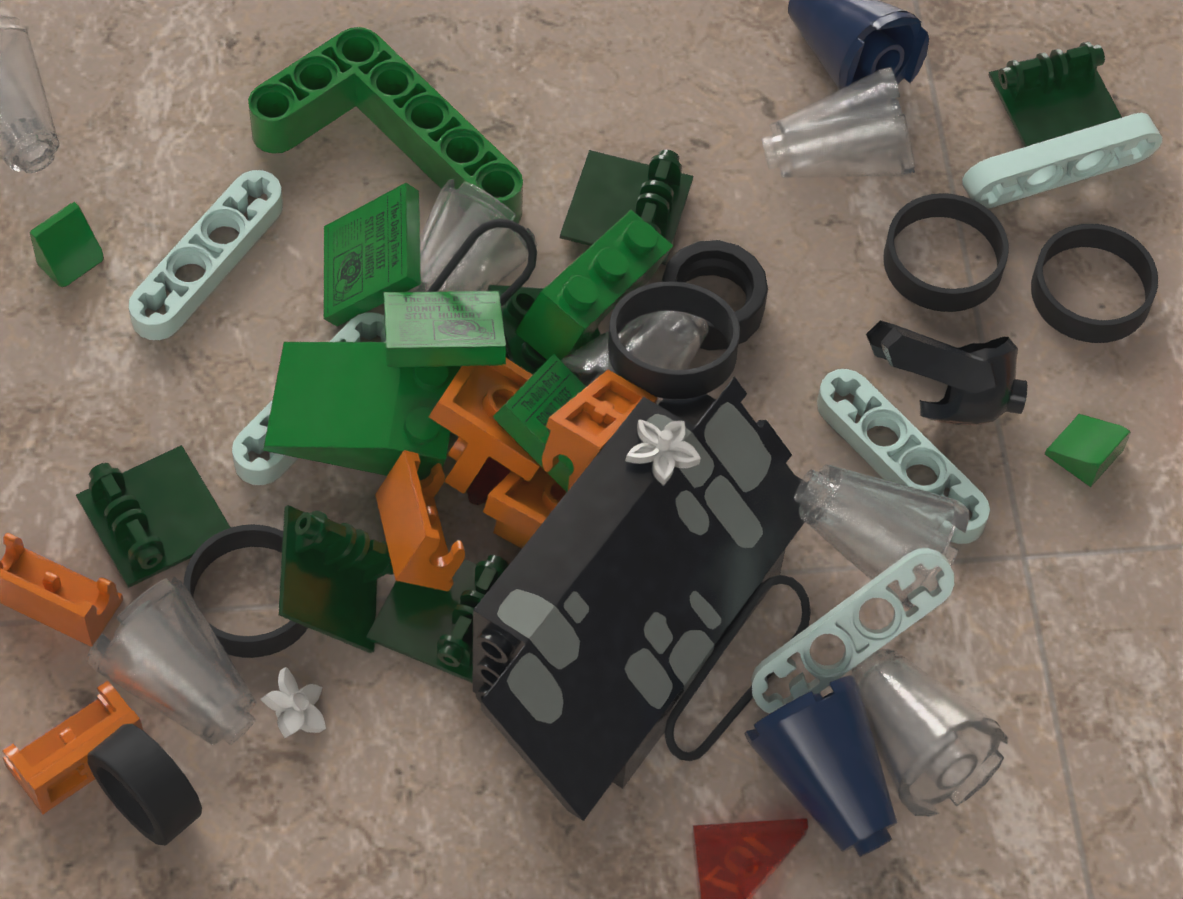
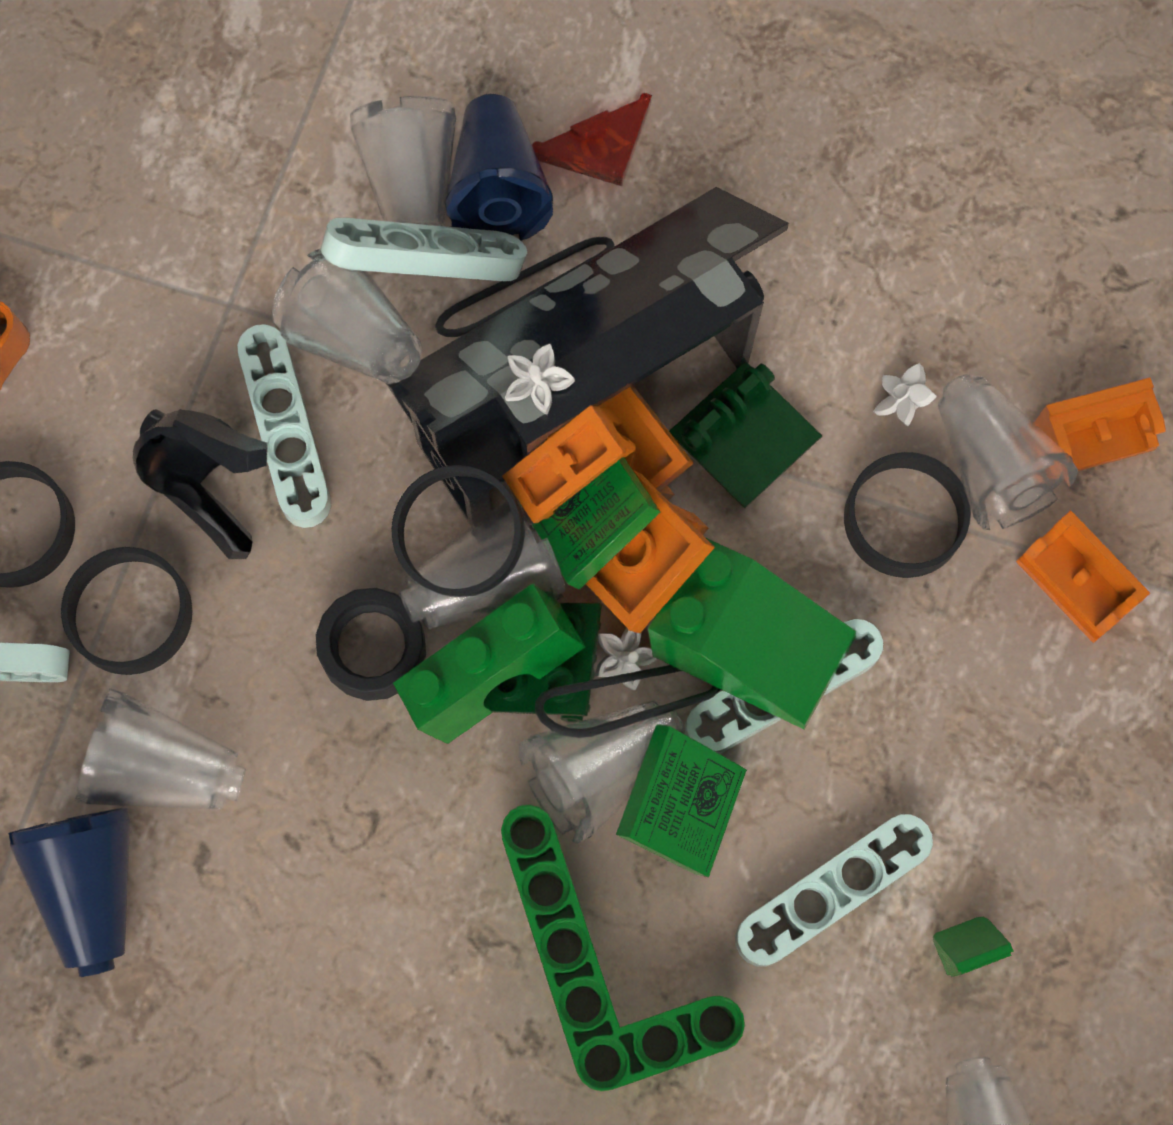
camera: 155 degrees left, 15 degrees up
dark green hinge [76,445,231,588] -> none
black tyre [88,724,202,846] -> none
dark green hinge [278,505,394,653] -> none
orange hinge [375,450,465,591] -> none
tile [384,291,506,367] -> none
dark green hinge [560,149,694,265] -> none
green slope [1045,414,1131,487] -> none

